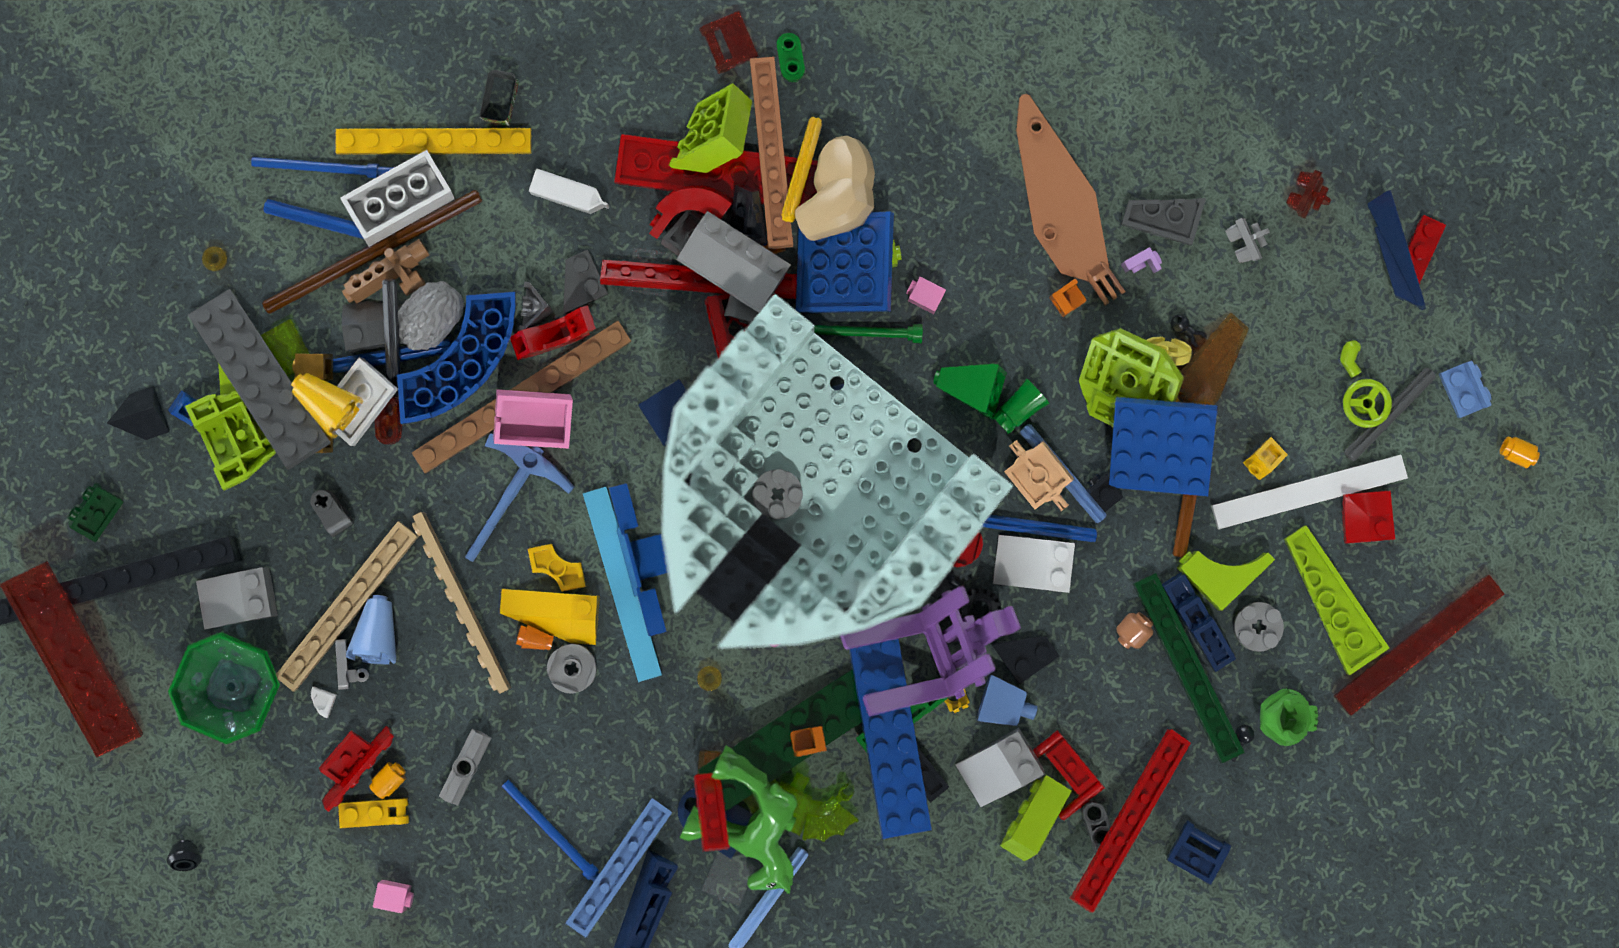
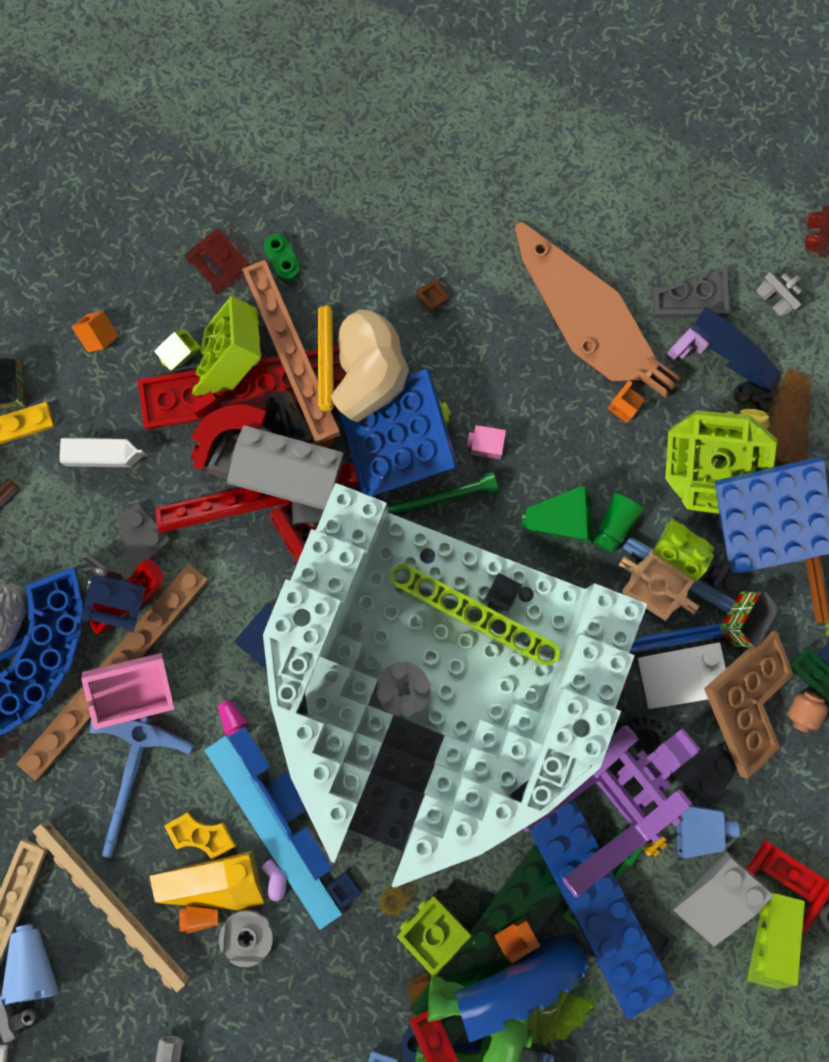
camera: 15 degrees left, 5 degrees down
none -> orange panel [72,310,118,352]
none -> dark blue plate [80,573,146,633]
none -> brick [155,329,201,371]
none -> red tile [189,391,220,419]
none -> dark pink cone [217,699,249,737]
none -> lavender arm [262,859,287,901]
none -> dark blue tile [325,870,362,909]
none -> lime beam [390,564,560,666]
none -> lime plate [397,896,473,976]
none -> reddish brown tile [415,278,450,314]
none -> blue brick [455,935,590,1042]
none -> black bracket [484,573,522,614]
none -> lime plate [652,519,715,582]
none -> dark blue slope [691,307,781,393]
none -> medium nougat plate [704,630,794,779]
none -> piece [719,592,777,647]

